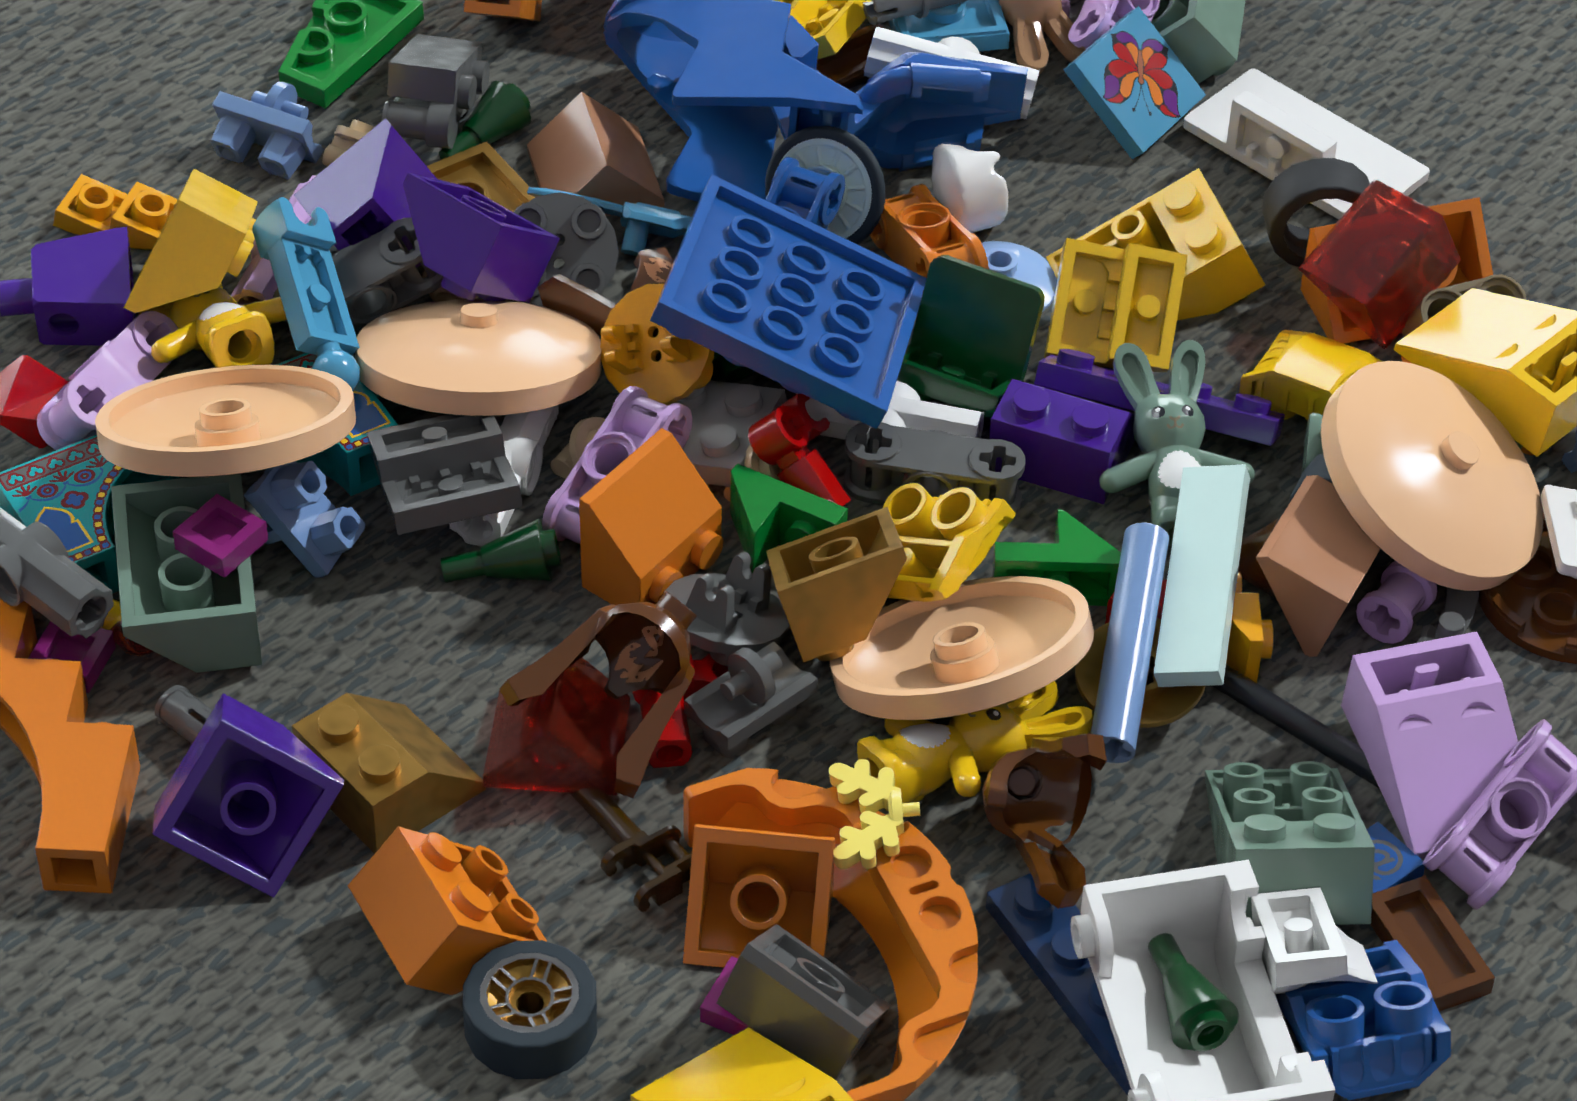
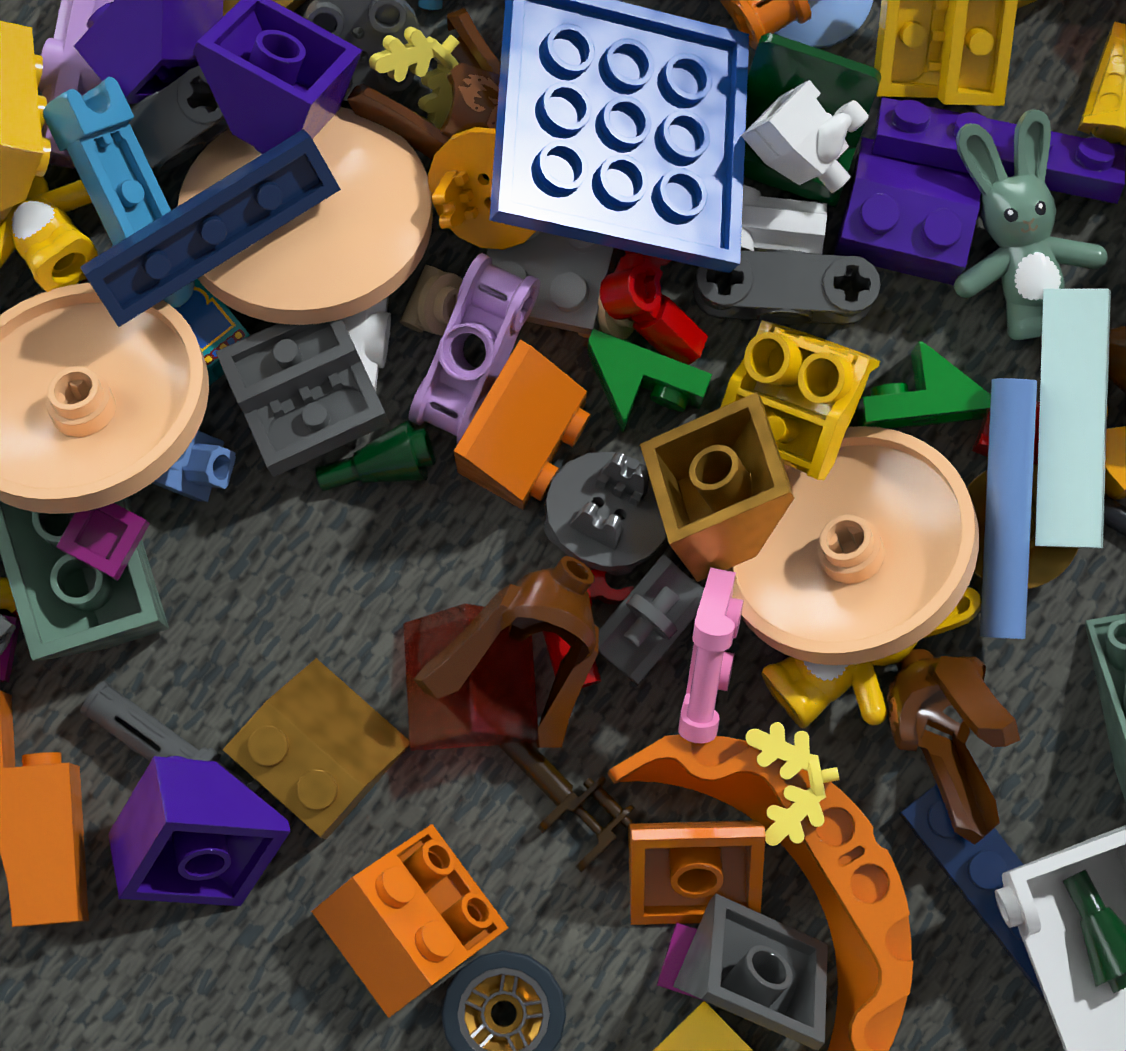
camera: 10 degrees left, 35 degrees up
none -> dark blue plate [80,129,341,327]
none -> light yellow animal [369,26,460,130]
none -> bright pink plate [678,567,744,744]
none -> white piece [741,80,869,193]

